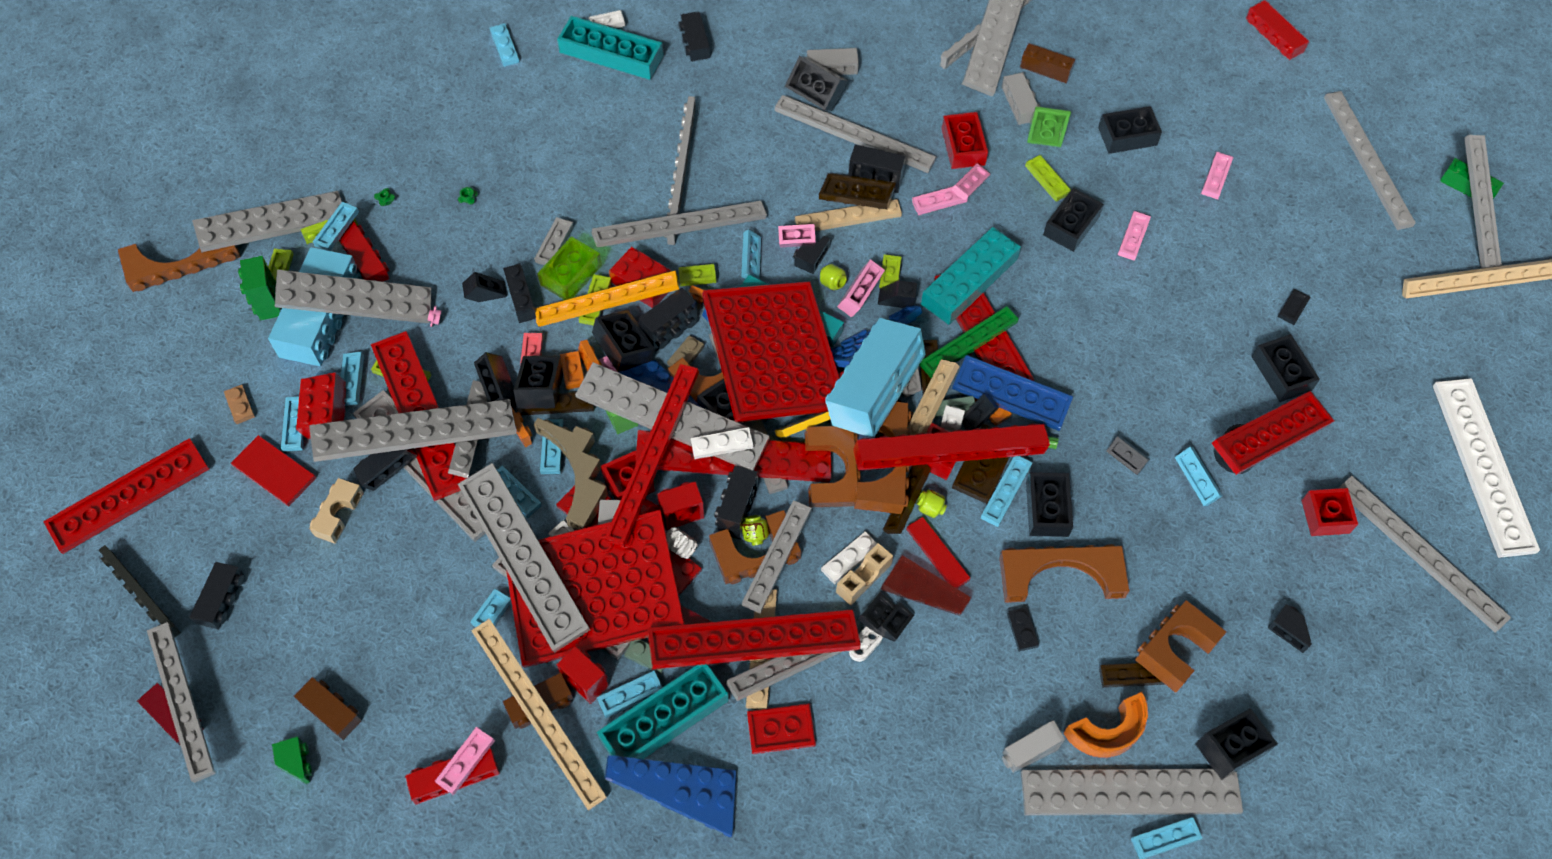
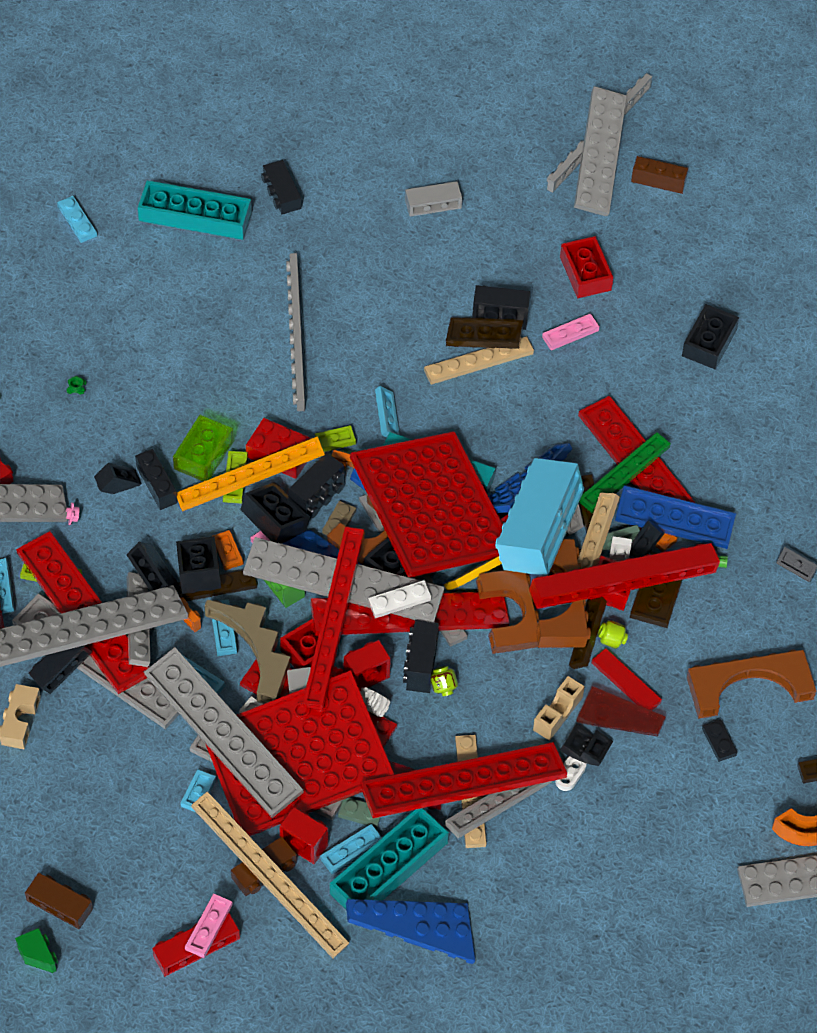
camera: 10 degrees left, 5 degrees down
coral plate [520,333,543,365] -> none
light grey plate [534,217,574,268] -> none
orange plate [578,340,602,372] -> none
white plate [589,10,625,29] -> none
light grey plate [592,201,767,247] -> none
dark orange arch [709,510,801,584] -> none
light grey plate [742,500,812,614] -> none
red tile [747,704,815,754] -> none
light grey plate [775,95,936,173] -> none
bright pink brick [778,224,815,247] -> none
black brick [784,56,848,111] -> none
black arch [793,236,830,274] -> none
lime head [820,264,847,291] -> none
white plate [821,532,877,585] -> none
bright pink brick [837,259,885,317] -> none
black slope [877,280,917,308] -> none
lime plate [879,255,901,288] -> none
teal brick [921,227,1021,325] -> none
bright pink plate [952,163,990,201] -> none
medium azure plate [981,456,1032,527] -> none
light grey brick [1002,73,1040,125] -> none
light grey slope [1002,720,1065,773] -> none
lime plate [1025,155,1071,202] -> none
black brick [1026,472,1073,537] -> none
bright green slope [1027,107,1071,147] -> none
black brick [1098,106,1162,154] -> none
bright pink plate [1118,211,1151,261] -> none

